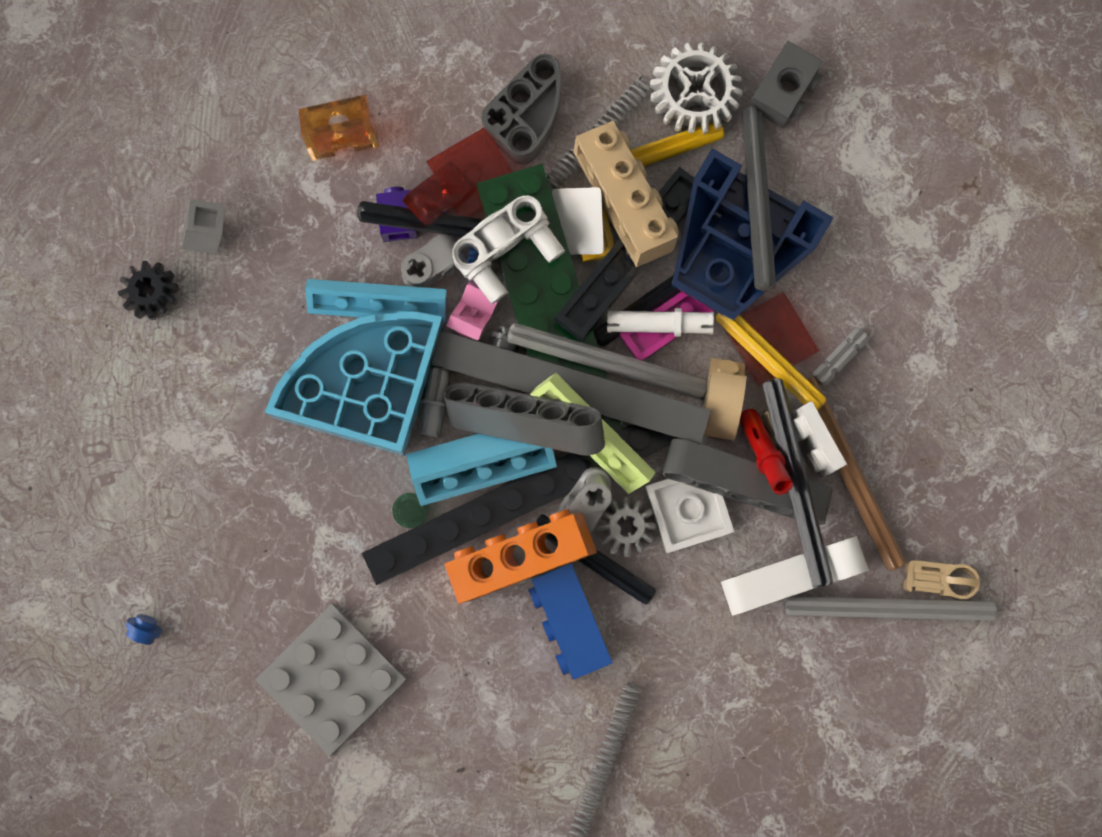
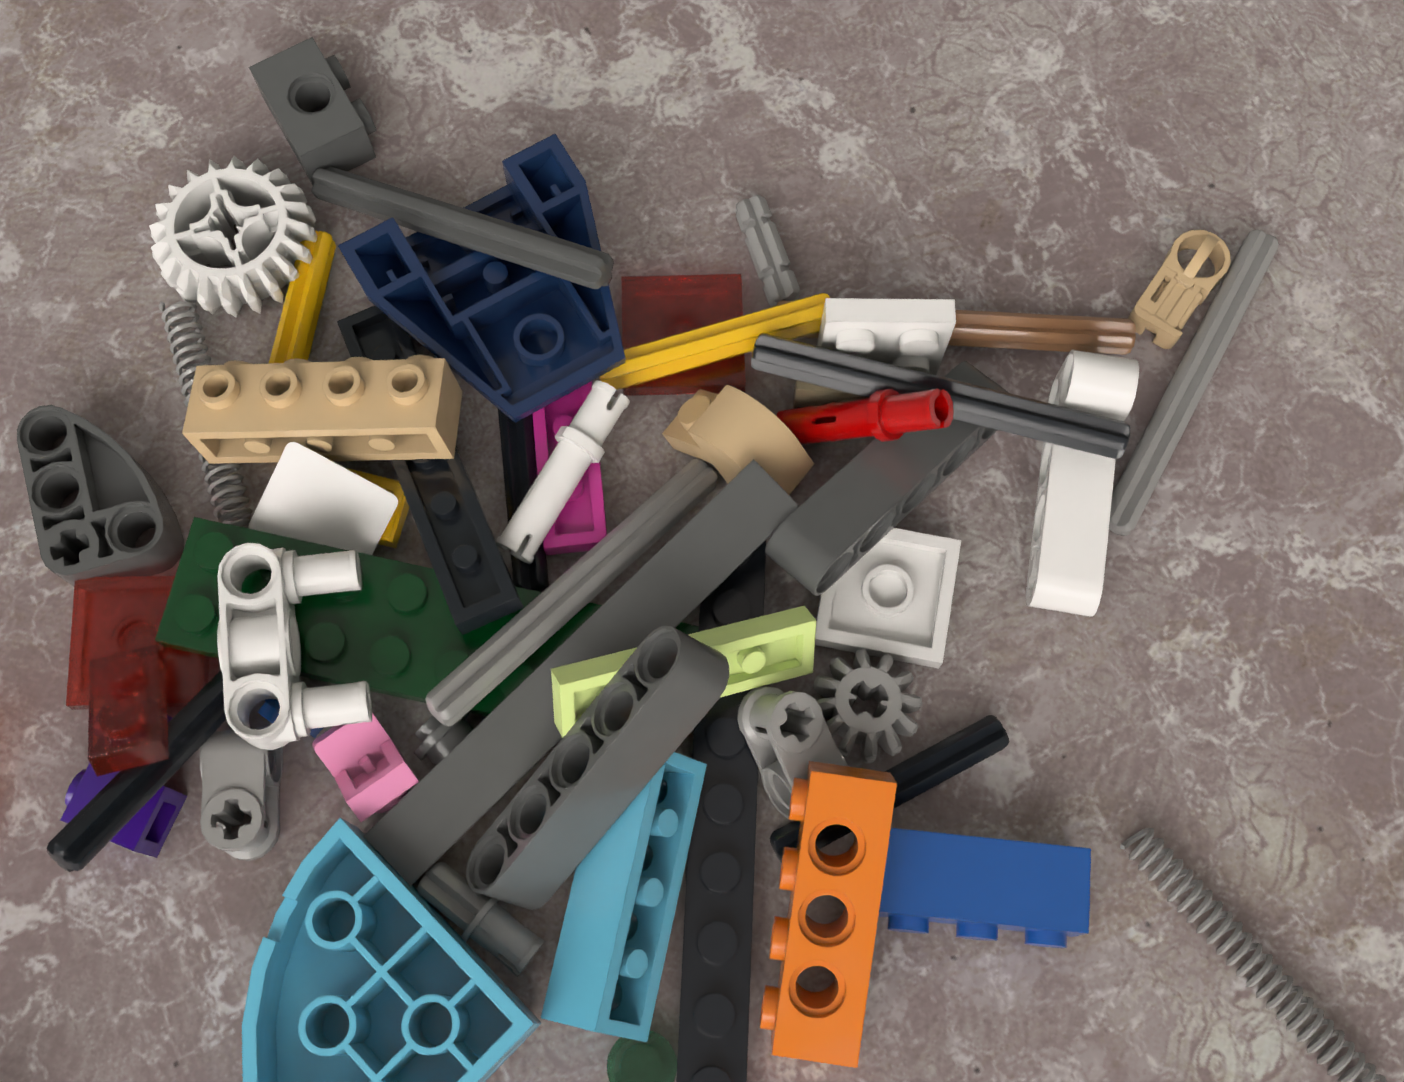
camera: 60 degrees left, 10 degrees down
medium azure plate [305,279,447,323] -> none

